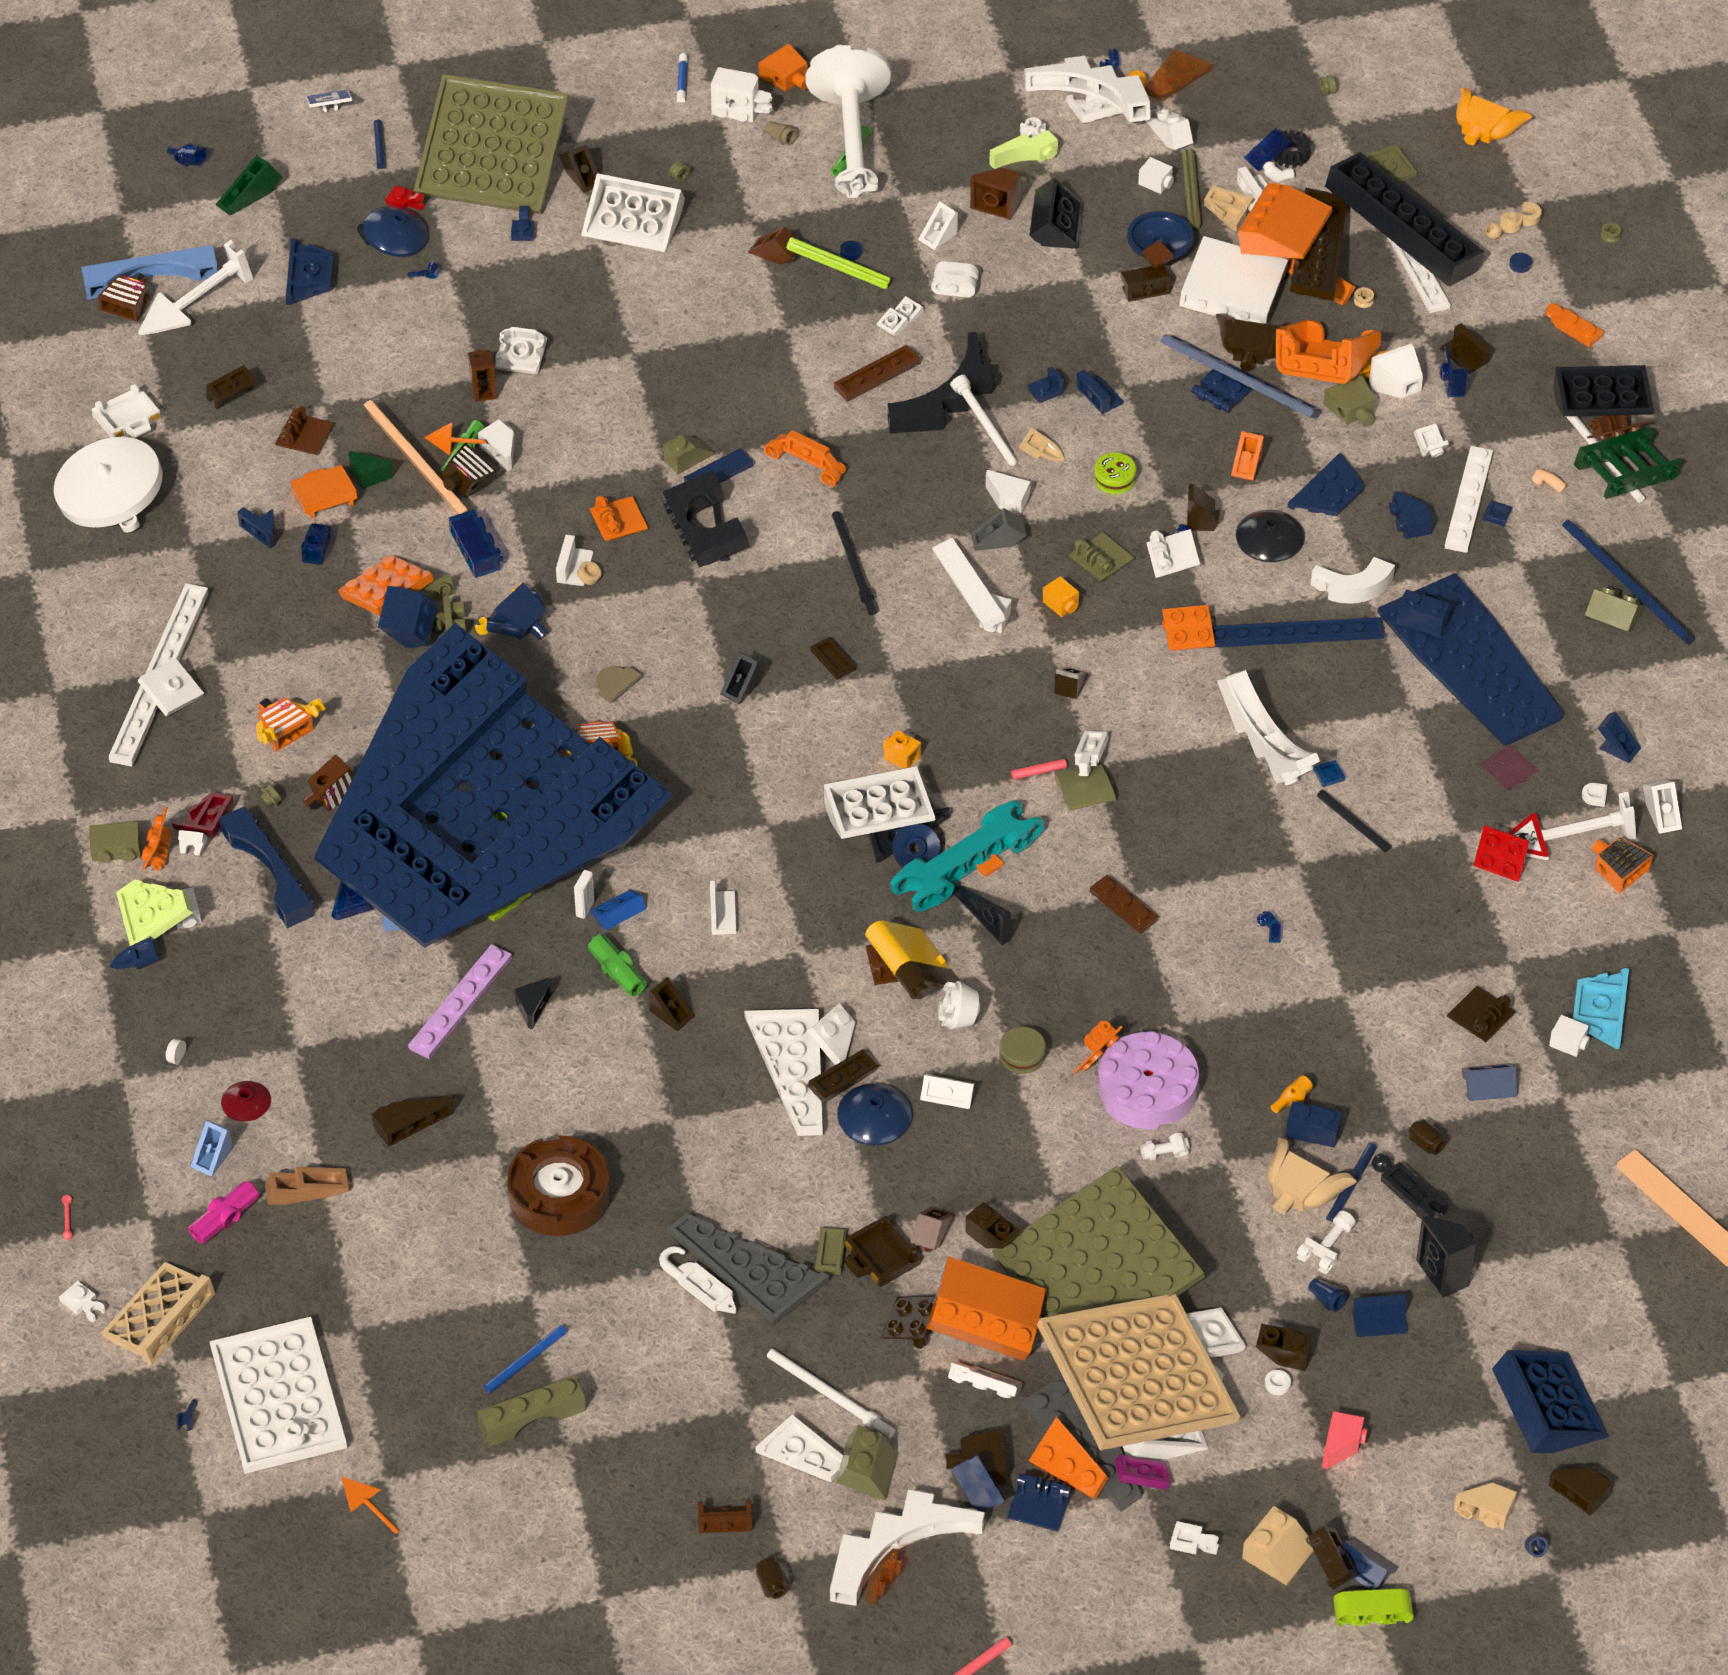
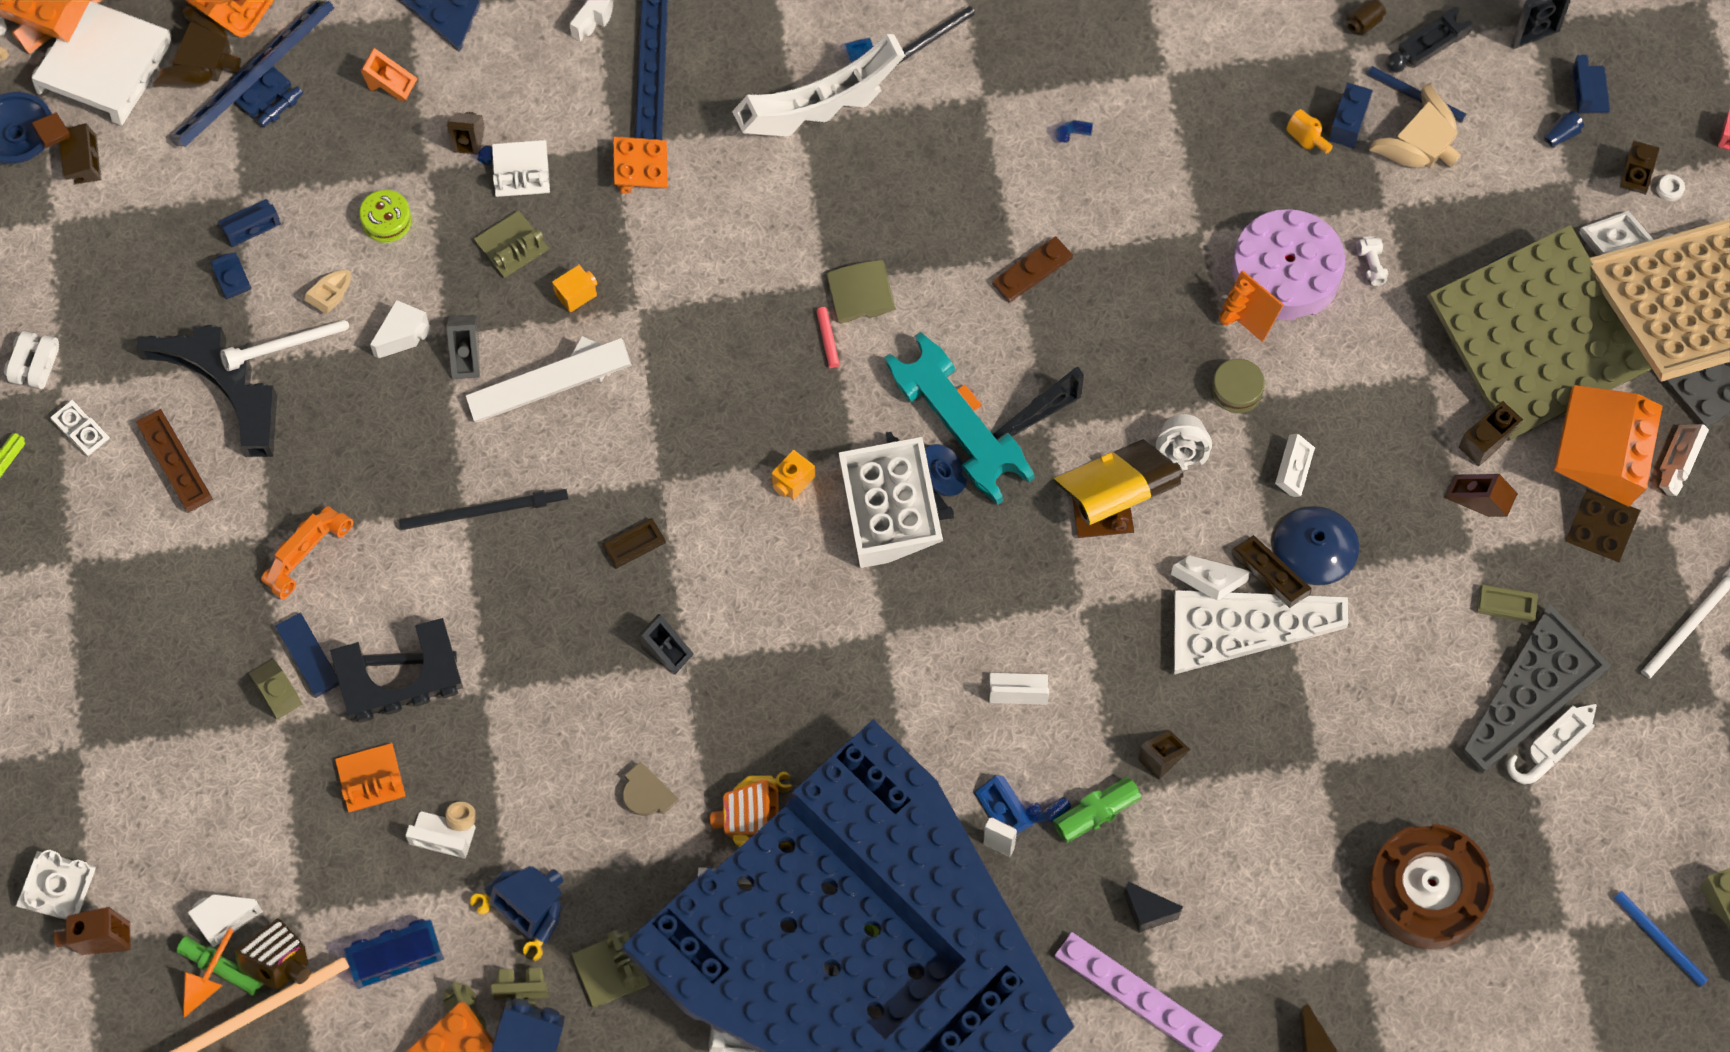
camera: 85 degrees left, 15 degrees up
dark brown piece [844,1216,920,1287] -> none
dark brown slope [1054,667,1088,700] -> none
white hinge [1075,731,1108,776] -> none
black dish [1236,510,1305,562] -> none
white bar [1296,1211,1356,1275] -> none
none -> clear blue arm [1026,797,1071,824]

